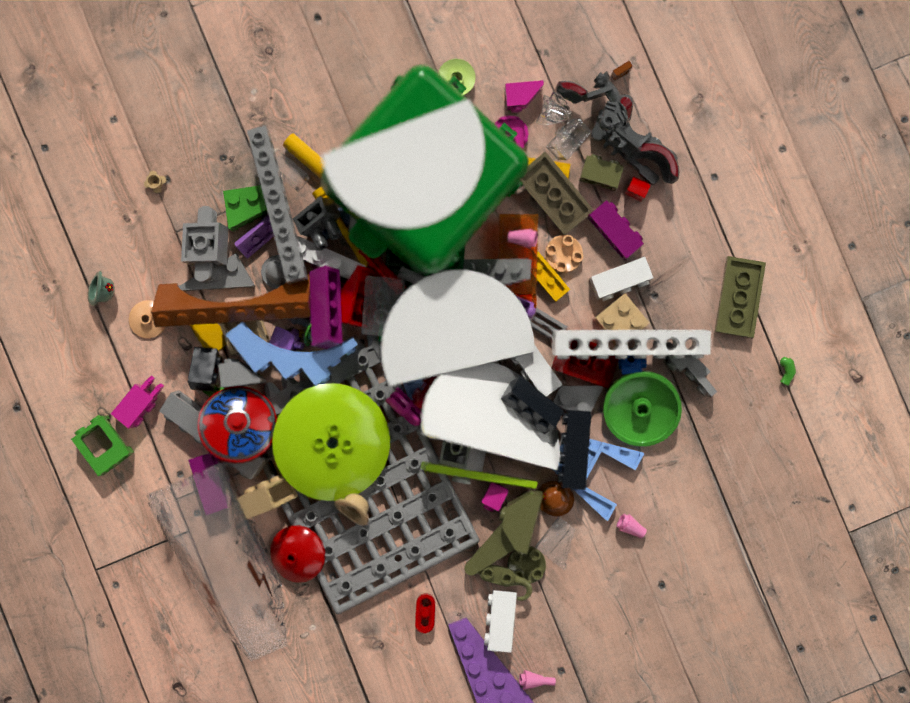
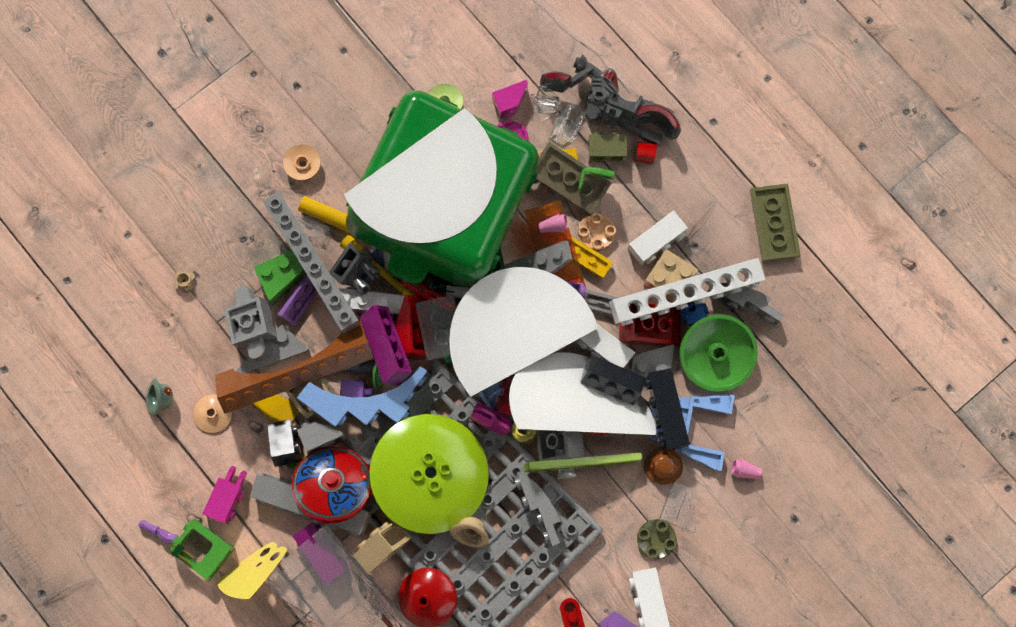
camera: 20 degrees left, 10 degrees down
light grey hat [261,255,286,289] -> none
olive slope [464,488,542,601] -> none
dark pink brick [481,482,509,512] -> none
magenta brick [587,200,644,260] -> none
dark orange tile [611,61,633,81] -> none
bright green arm [780,357,796,386] -> none
none -> medium lavender piece [138,520,178,543]
none -> dark green piece [170,544,194,564]
none -> light yellow piece [216,542,287,599]
none -> light nougat dish [283,144,321,181]
none -> light grey slope [515,472,560,547]
none -> bright green piece [578,167,615,192]

